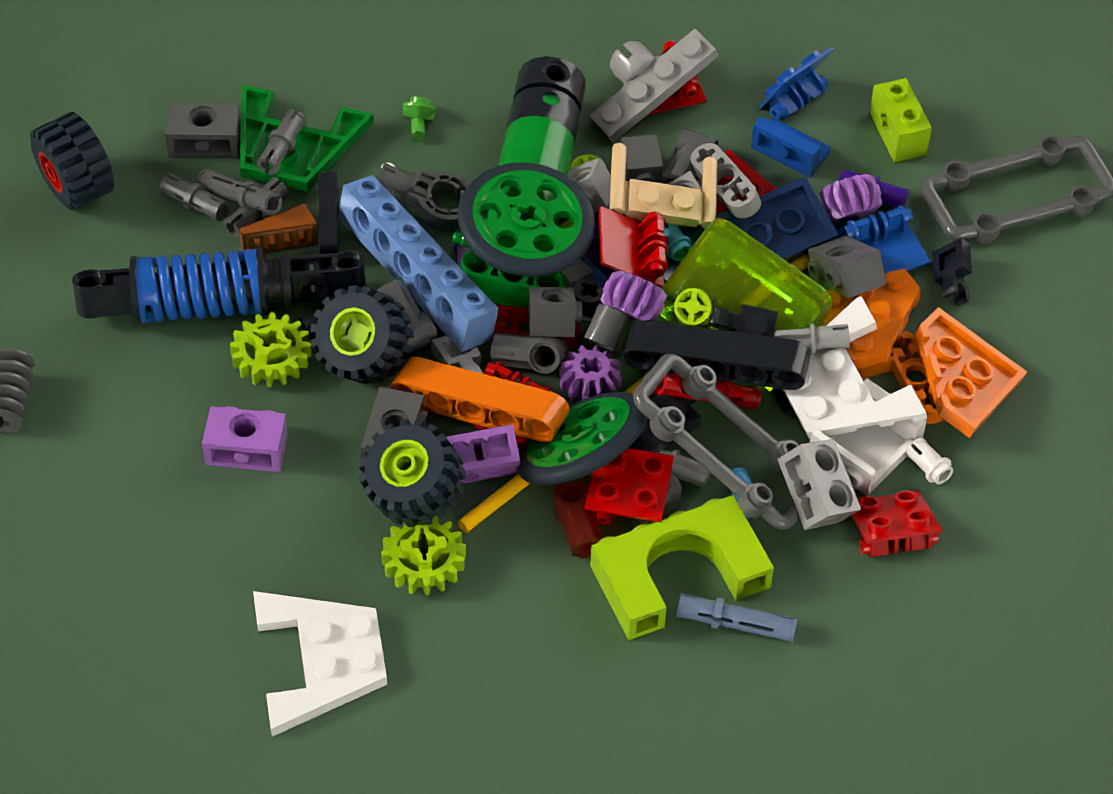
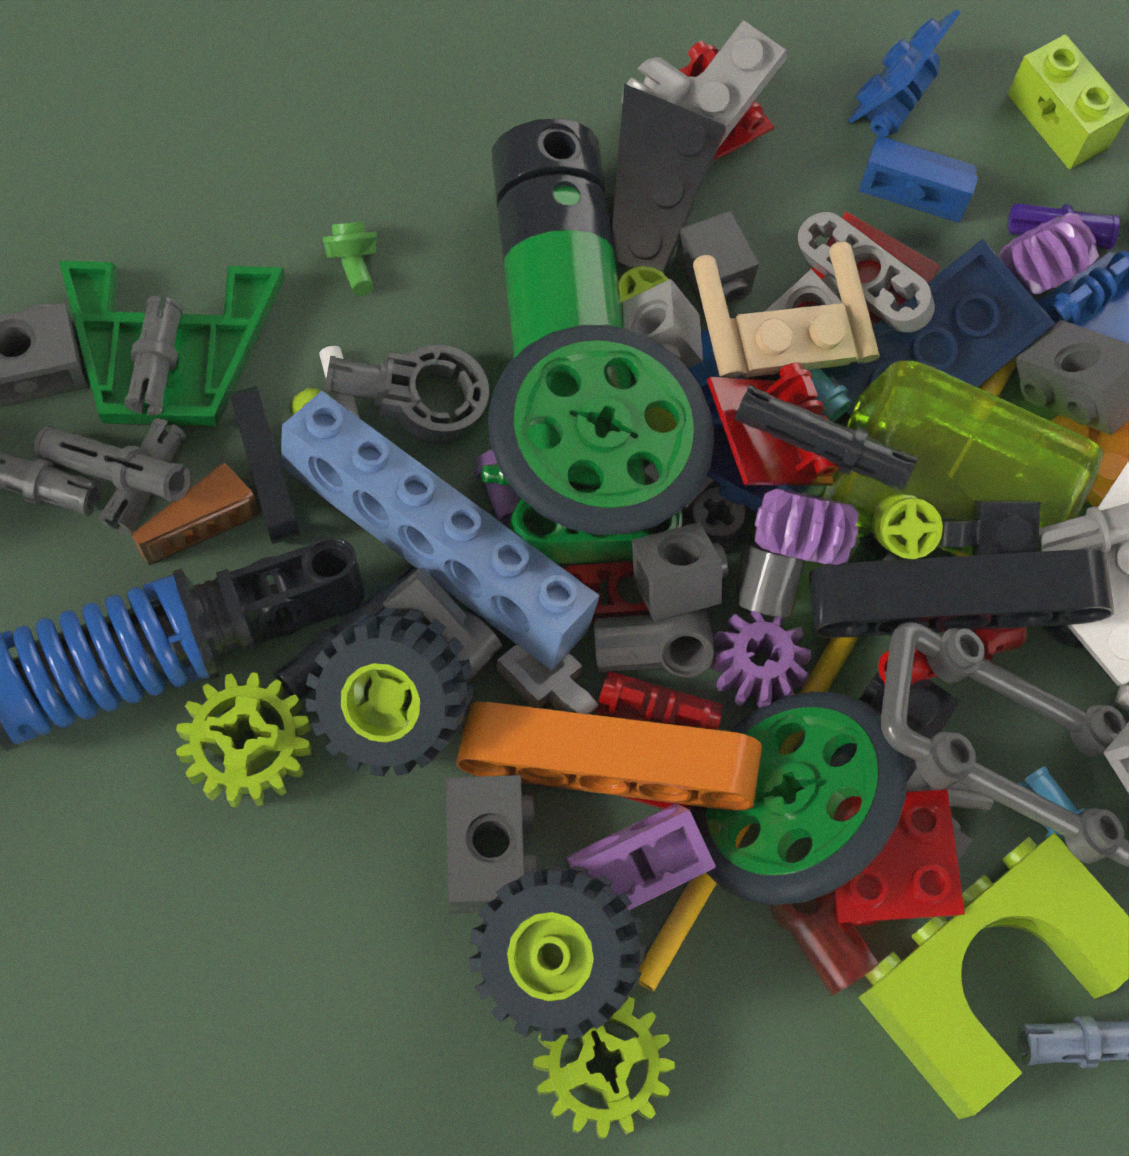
camera: 20 degrees left, 15 degrees up
medium lavender brick [202,406,288,472] -> none
dark grey piece [661,128,719,184] -> none
none -> black wing [611,84,726,274]
none -> black pin [734,385,919,493]

